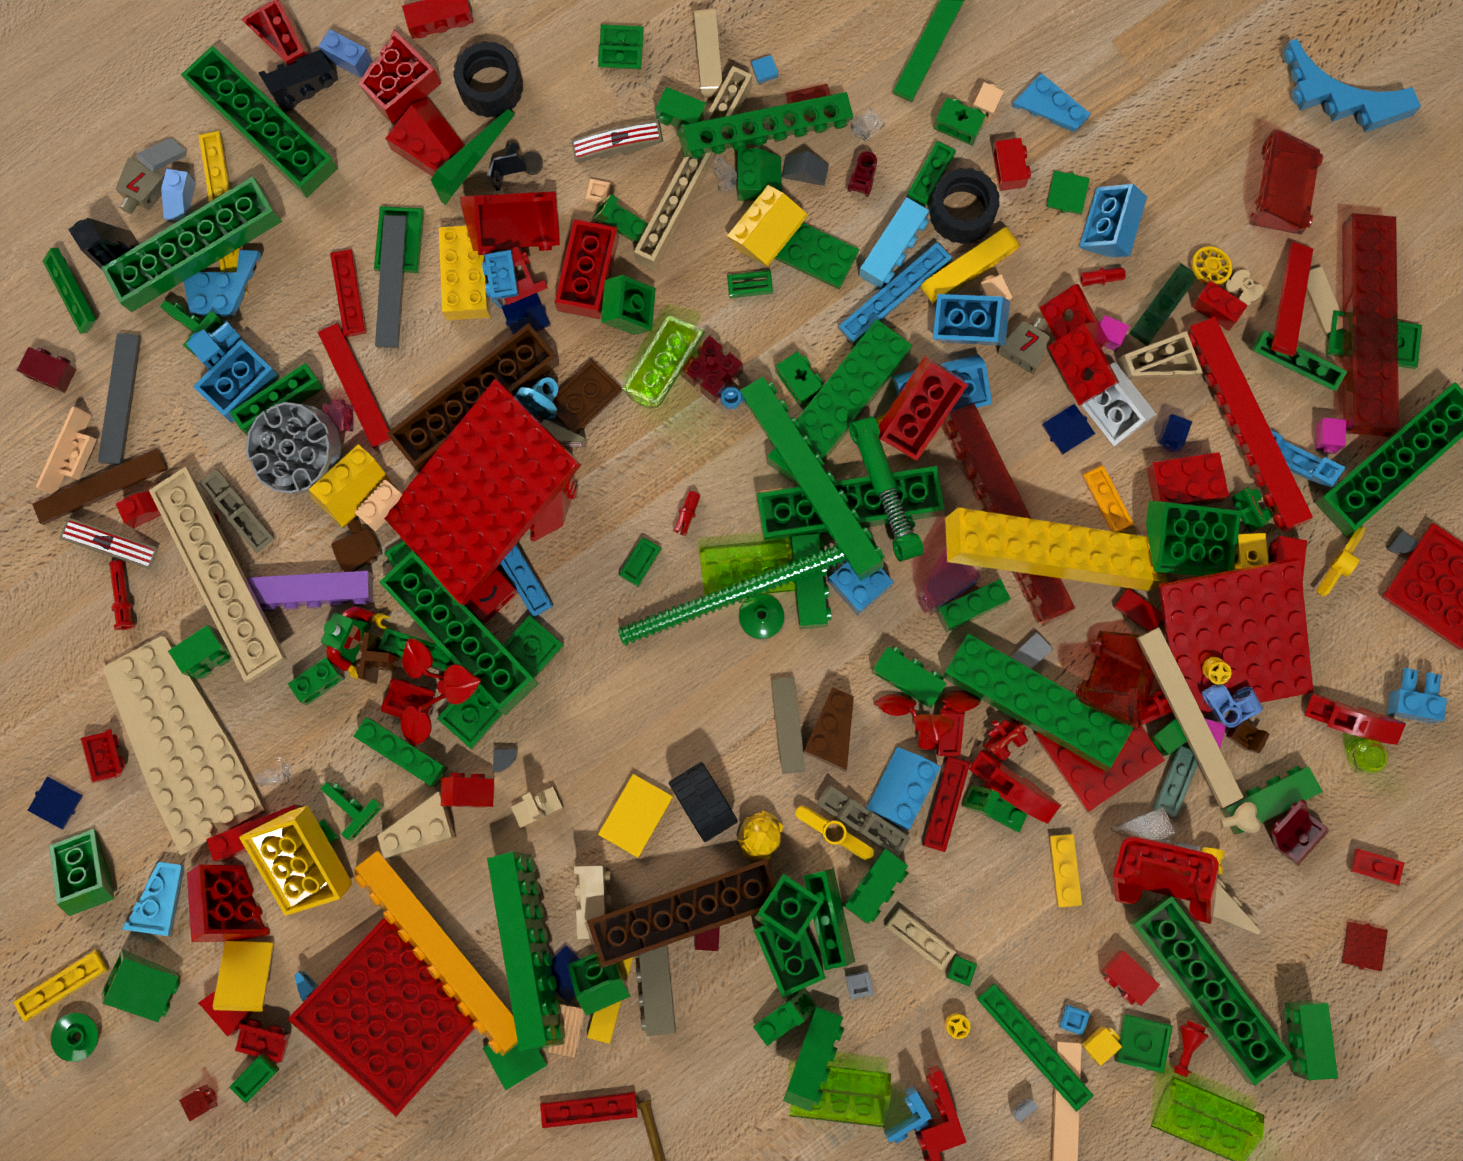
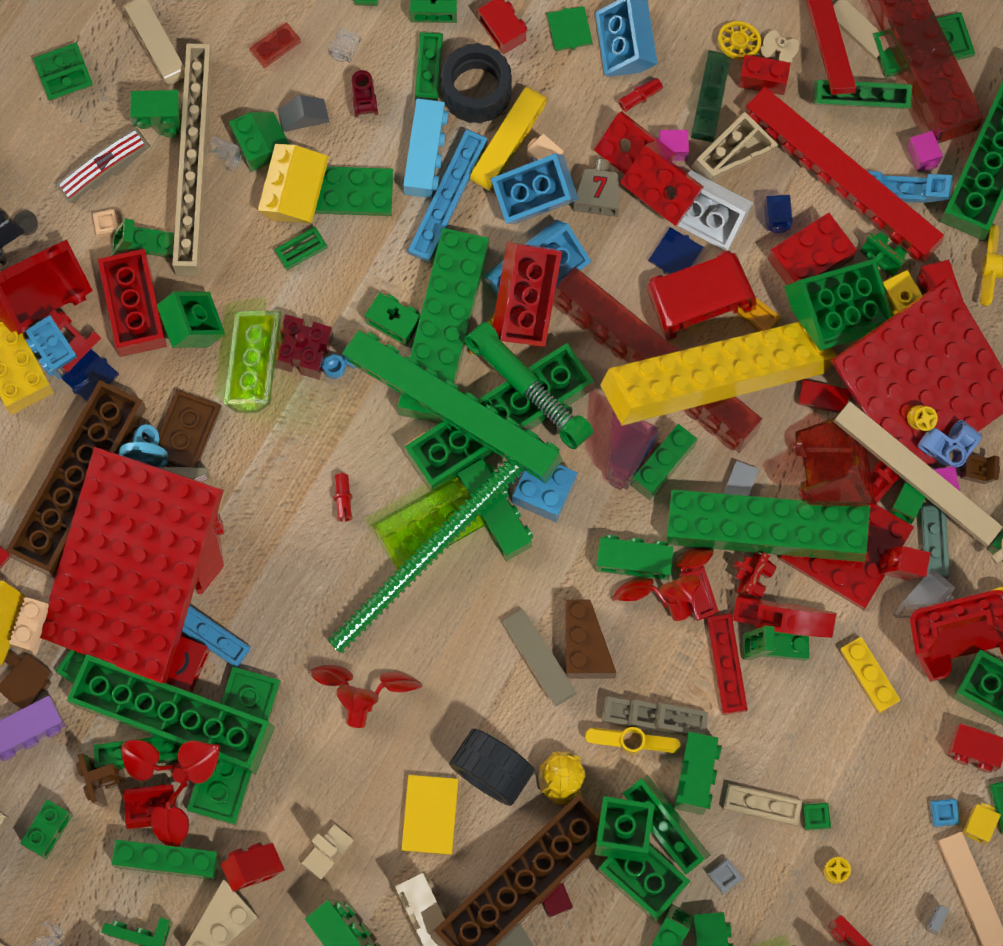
camera: 30 degrees left, 5 degrees down
torso [321,607,390,680] -> none
dark grey tile [493,749,518,773] -> none
green tile [619,537,662,588] -> none
green brick [678,92,854,159] -> none
green dish [739,594,784,639] -> none
dark azure tile [751,55,778,84] -> none
dark azure slope [866,747,941,831] -> none
green tile [977,983,1094,1112] -> none
none -> red plant [309,665,423,728]
none -> red windscreen [646,251,756,341]
none -> red brick [879,546,931,581]

